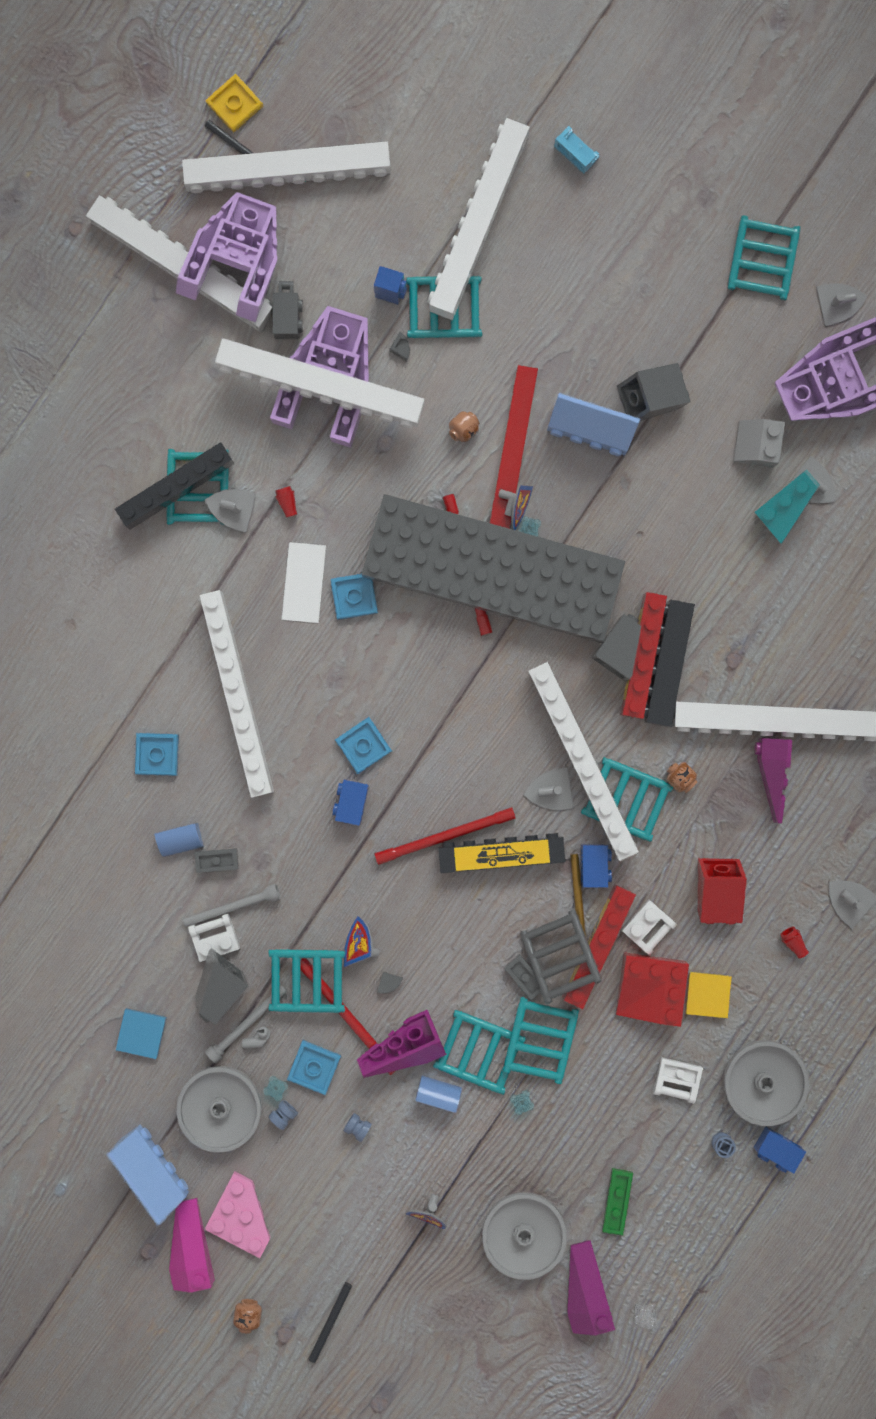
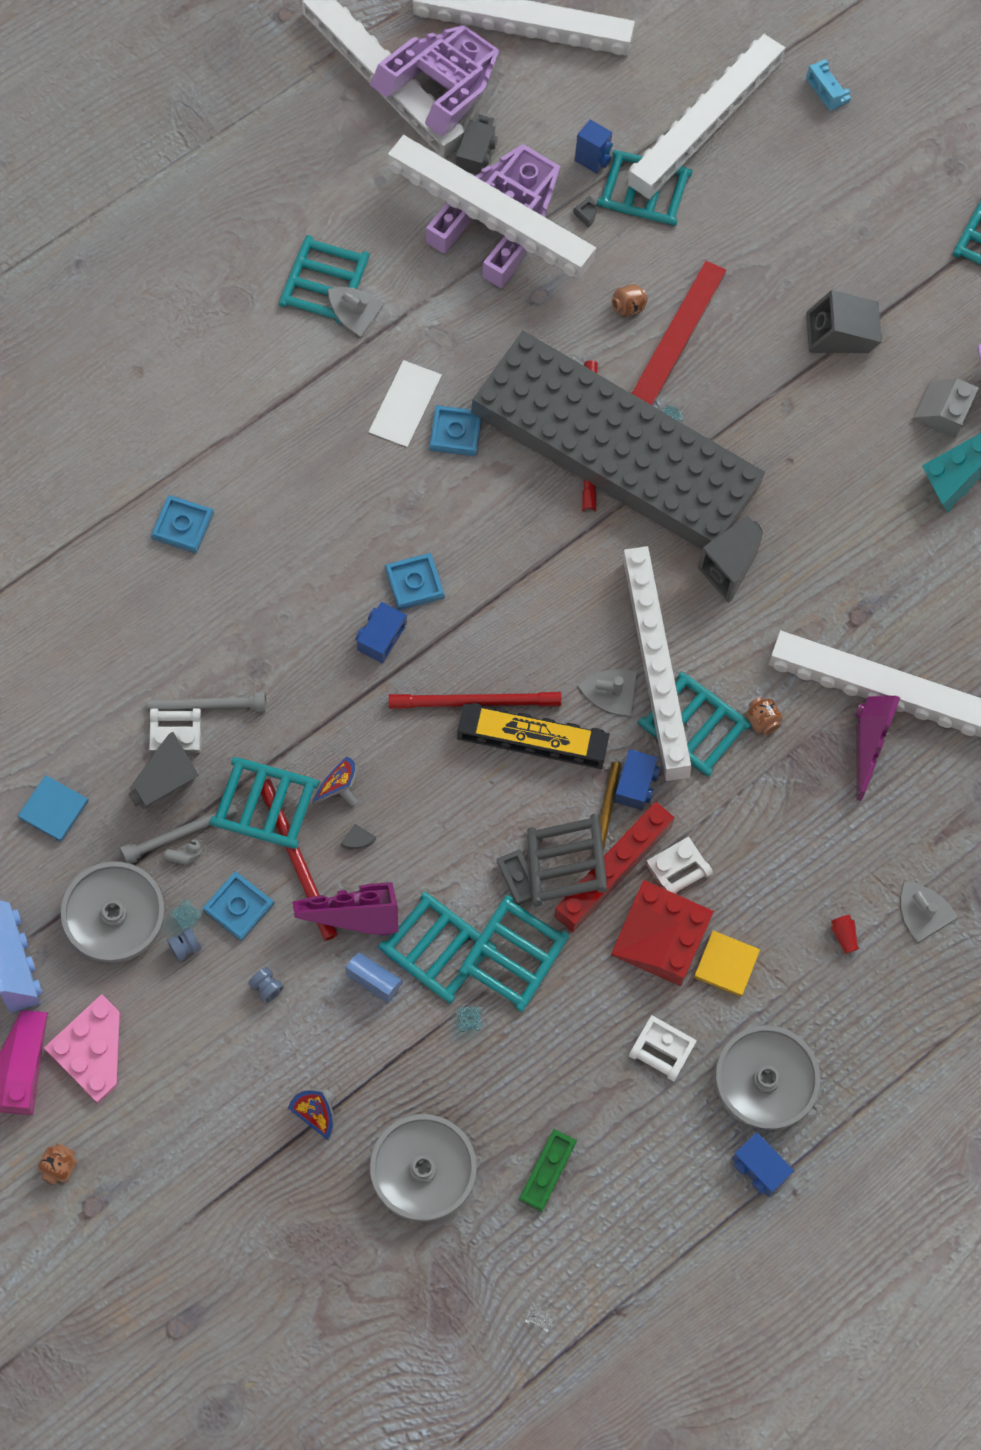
camera: 10 degrees right, 20 degrees down
black brick [115,442,235,530] -> none
medium blue brick [154,823,204,857] -> none
dark grey plate [195,848,239,873] -> none
white brick [200,590,274,798] -> none
red cone [275,486,298,518] -> none
black bar [308,1282,352,1363] -> none
shield [499,485,533,530] -> none
light blue slope [547,393,640,456] -> none
magenta wedge [567,1240,615,1335] -> none
red brick [620,592,667,719] -> none
black brick [644,599,695,727] -> none
red slope [698,858,747,925] -> none
sand blue wheel [711,1132,736,1158] -> none

